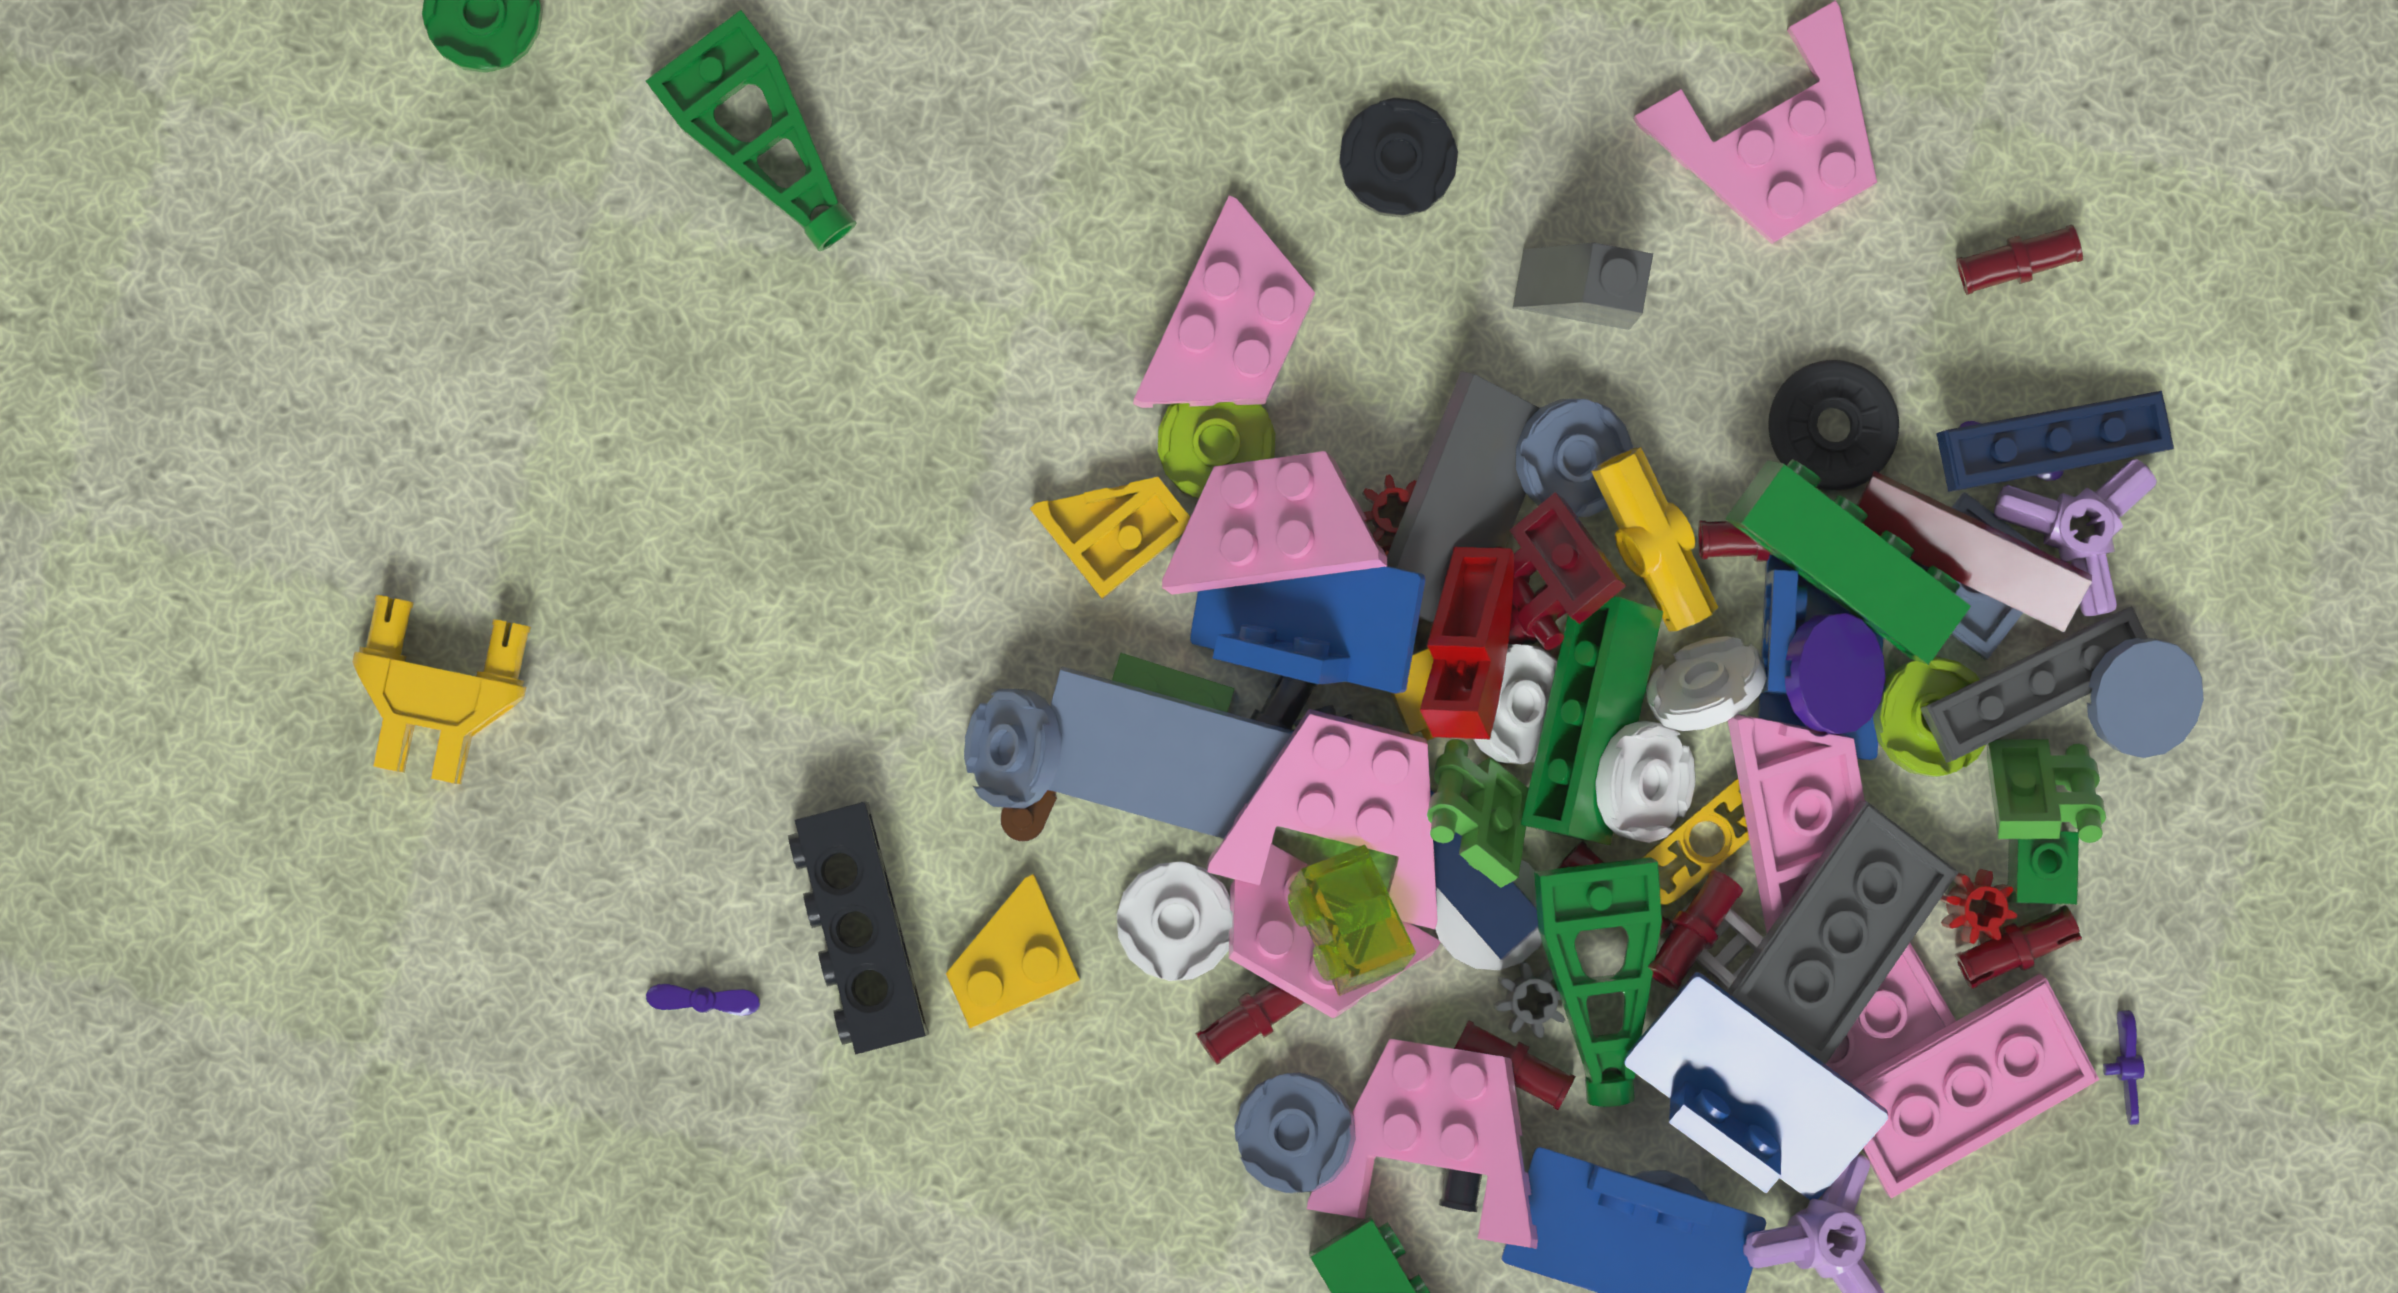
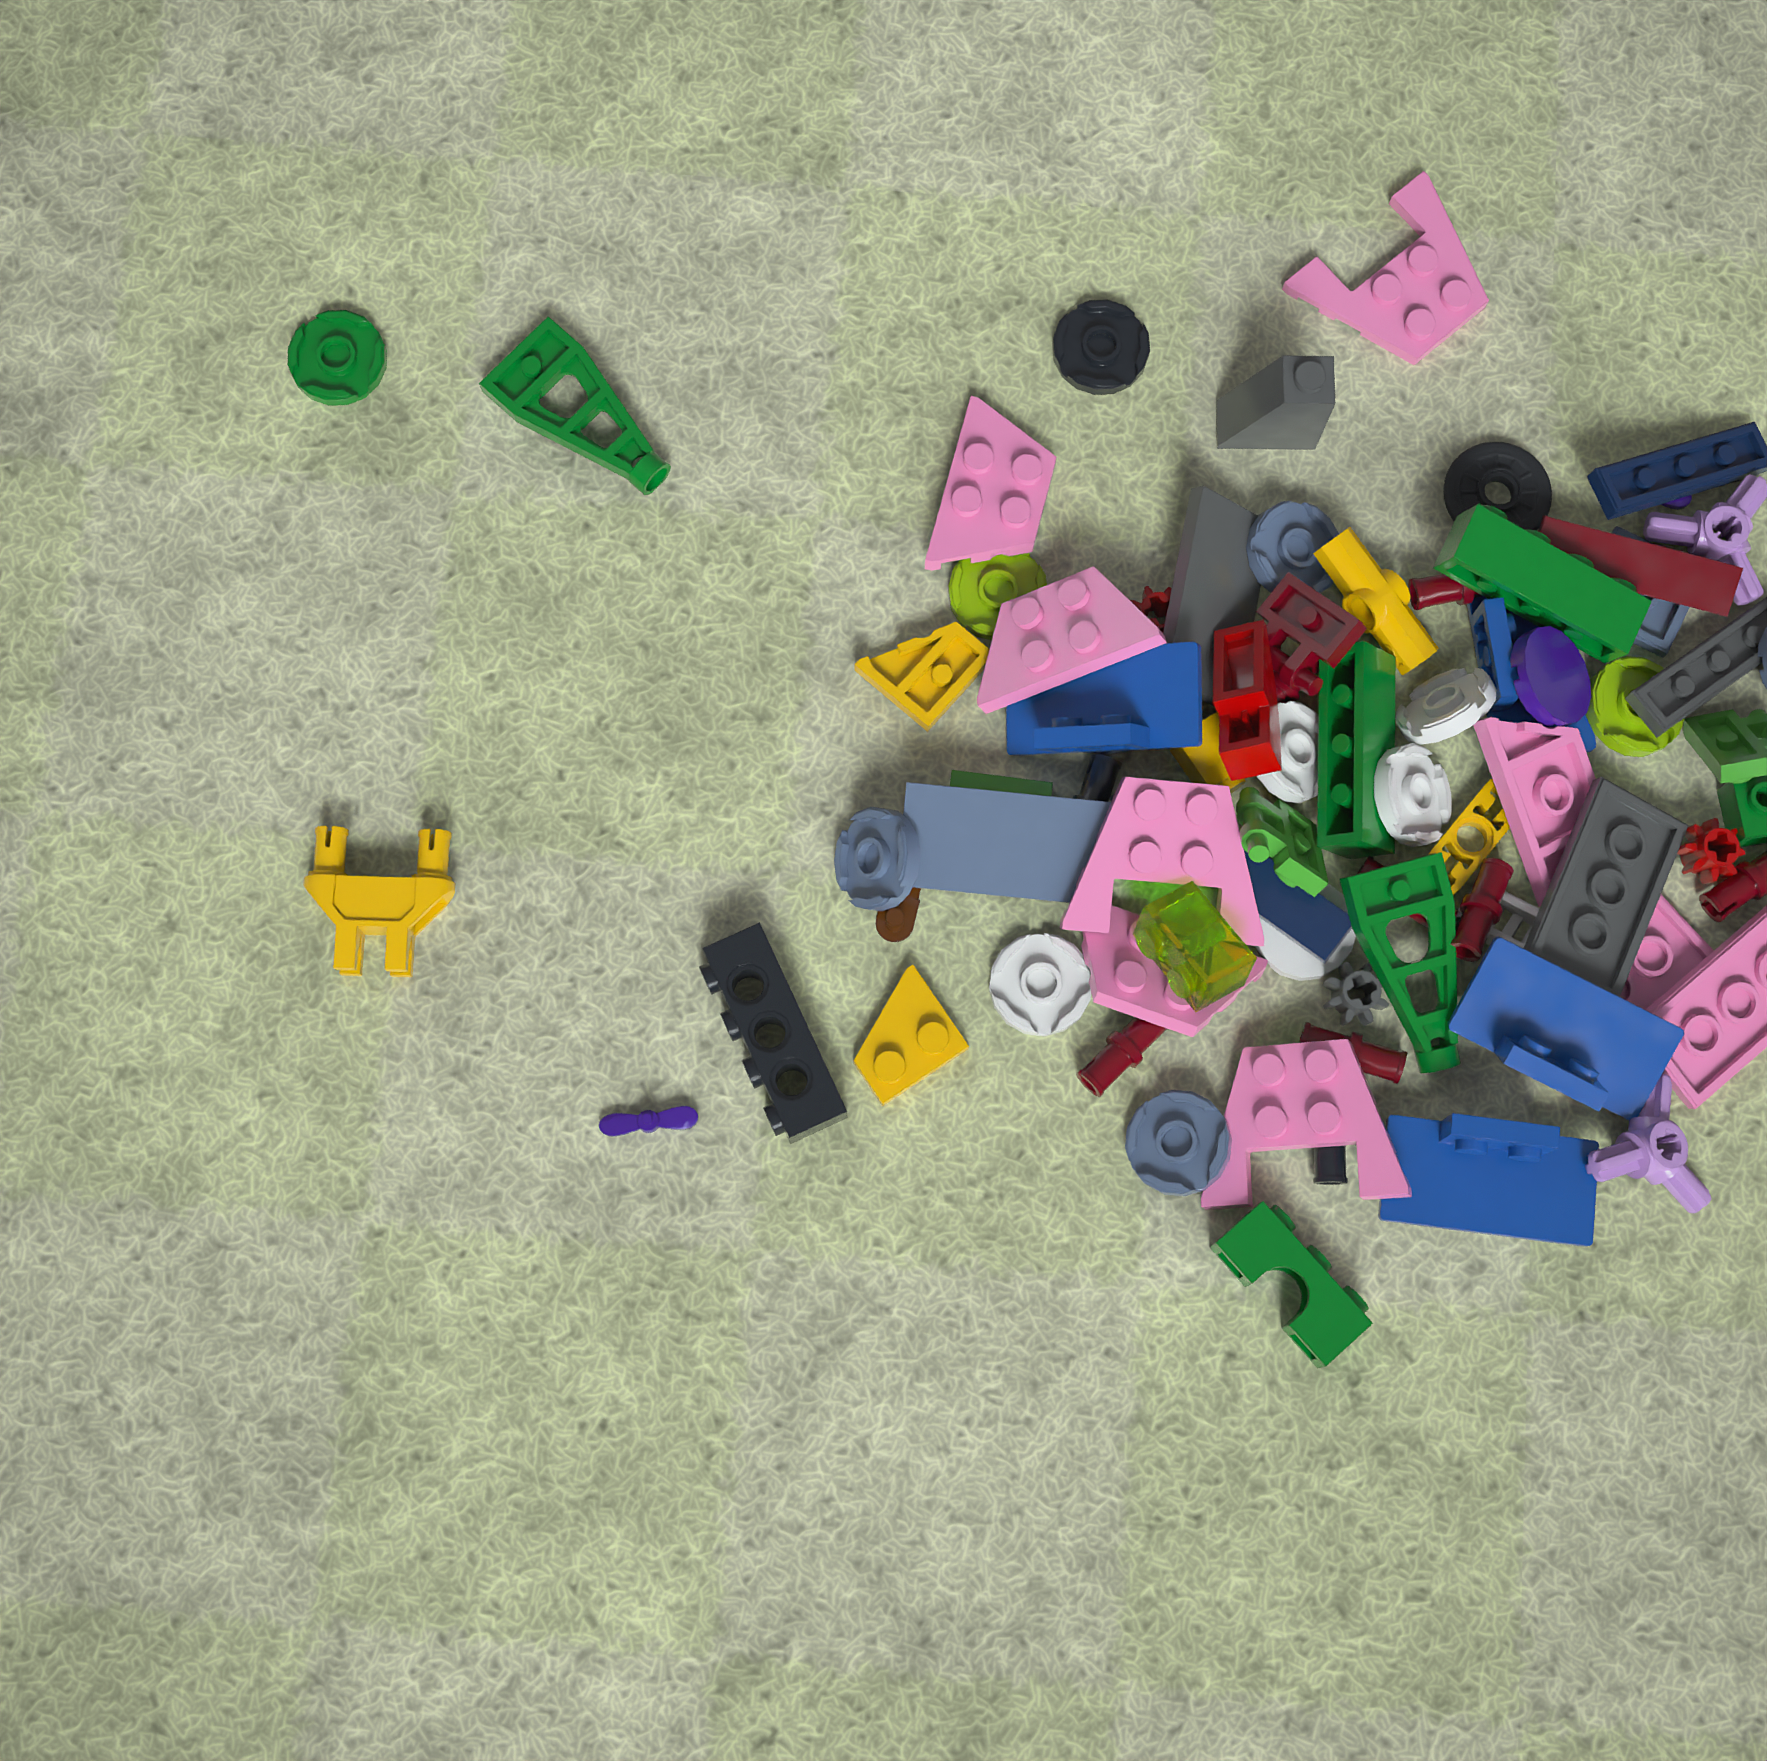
camera: 10 degrees left, 10 degrees down
dark red pin [1956,224,2083,295] -> none

